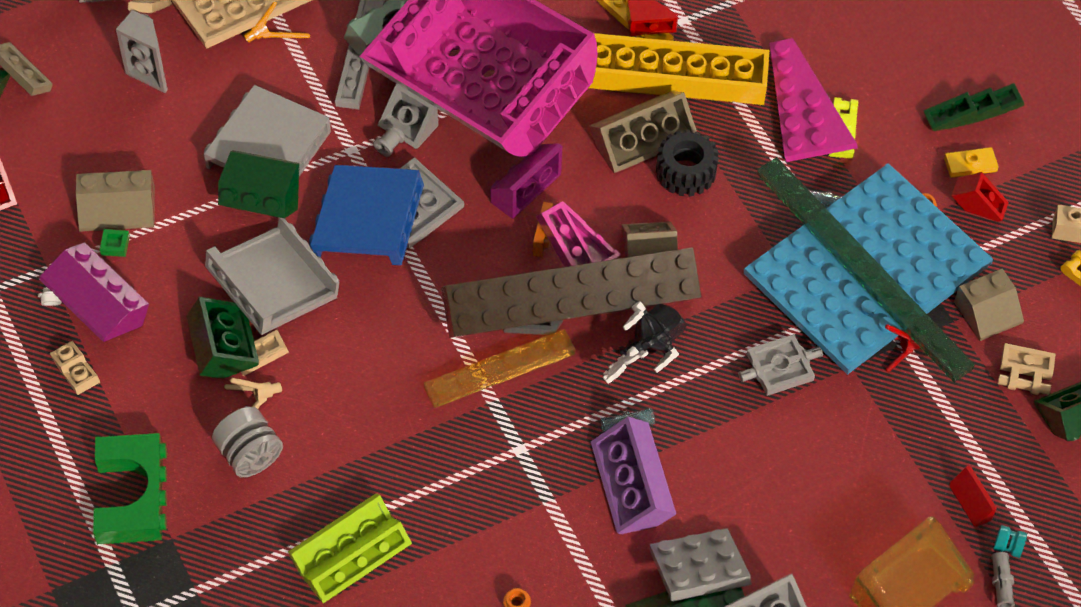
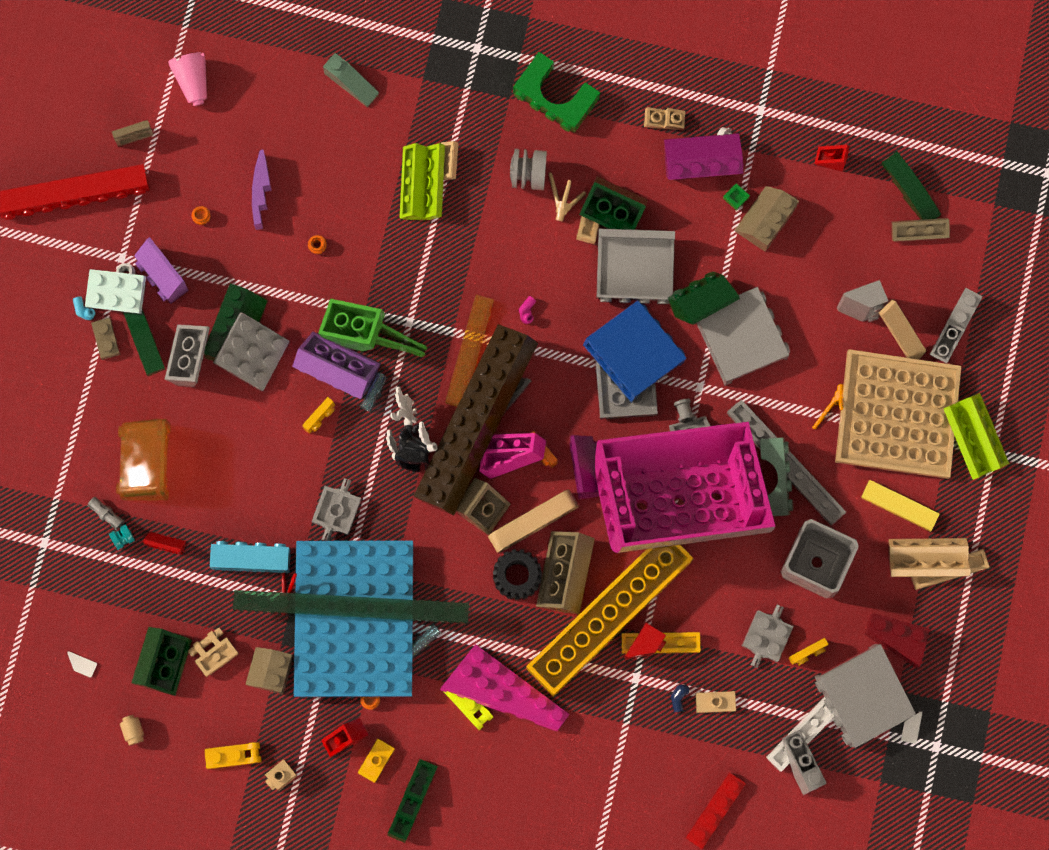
camera: 130 degrees right, 20 degrees up
none -> medium azure brick [210,541,291,573]
none -> yellow plate [302,397,335,434]
none -> bright green slope [318,299,427,357]
none -> tan plate [441,141,458,180]
none -> tan beam [488,489,579,553]
none -> dark pink arm [519,296,536,324]

